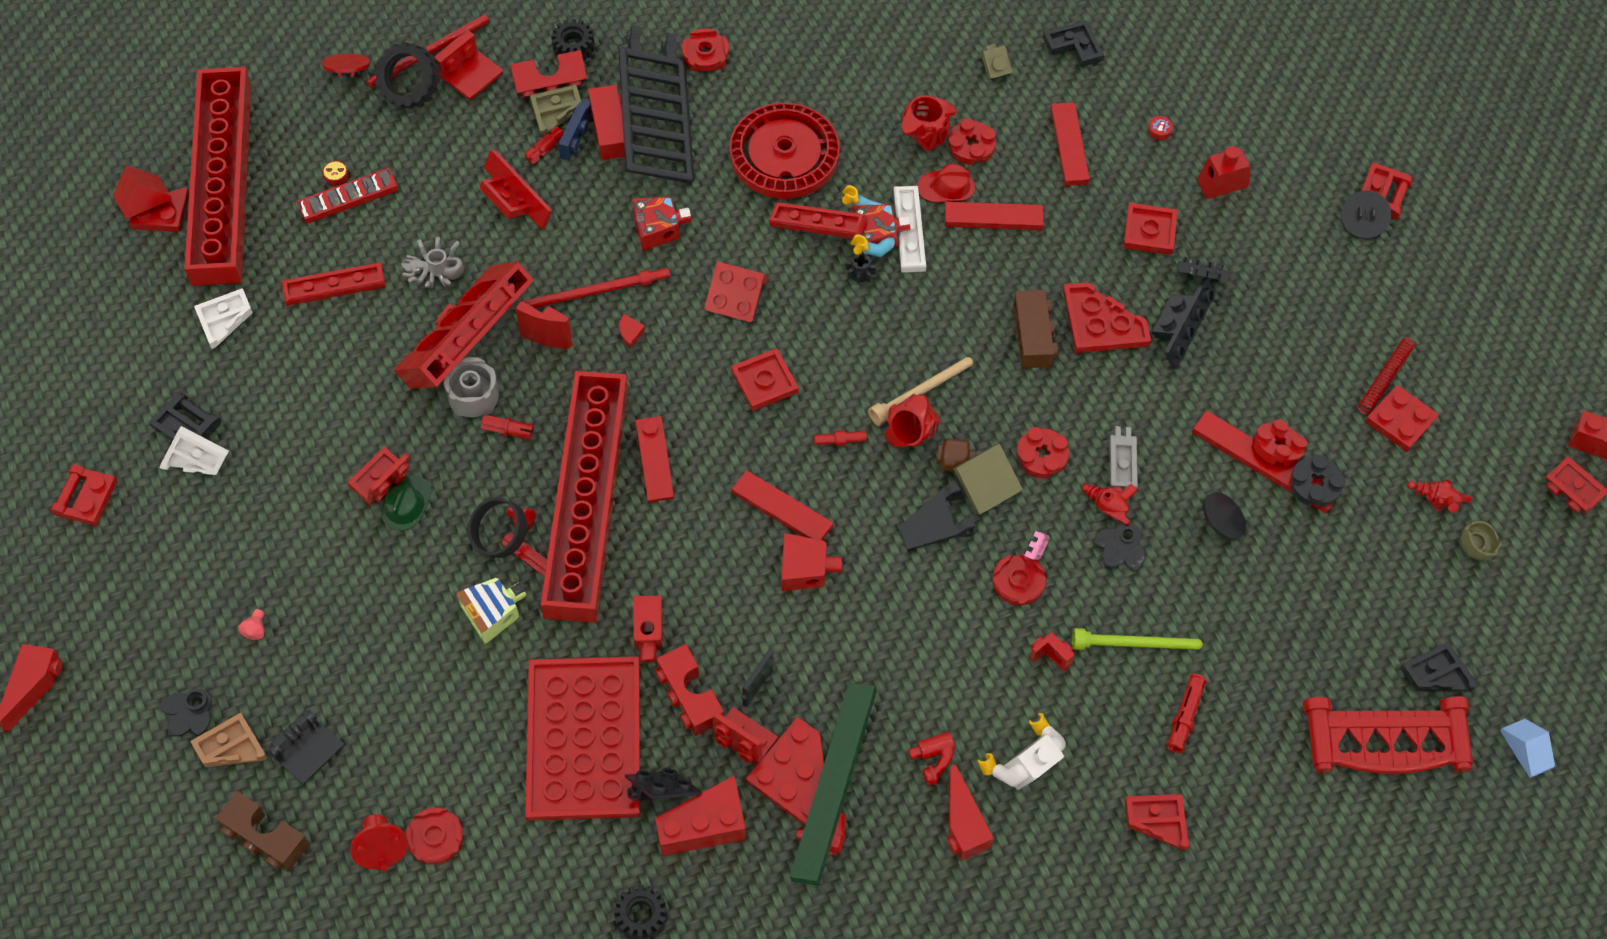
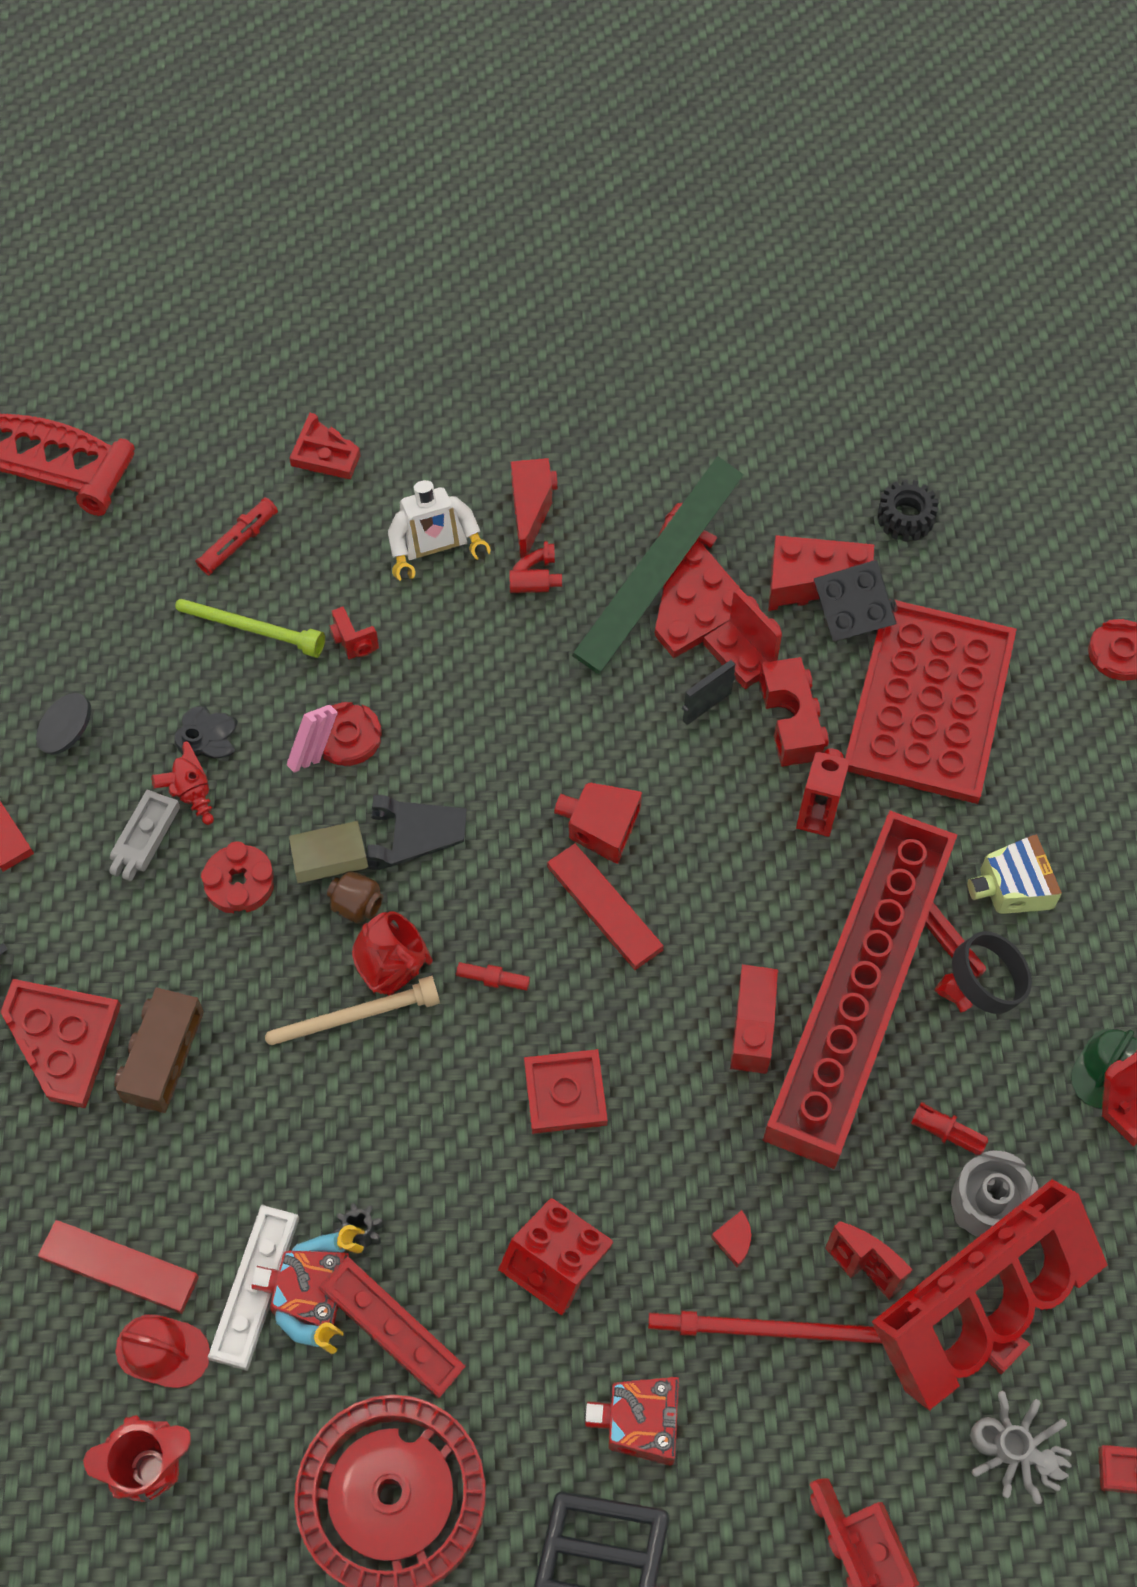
camera: 160 degrees left, 0 degrees up
red plate [948,118,996,165] -> none

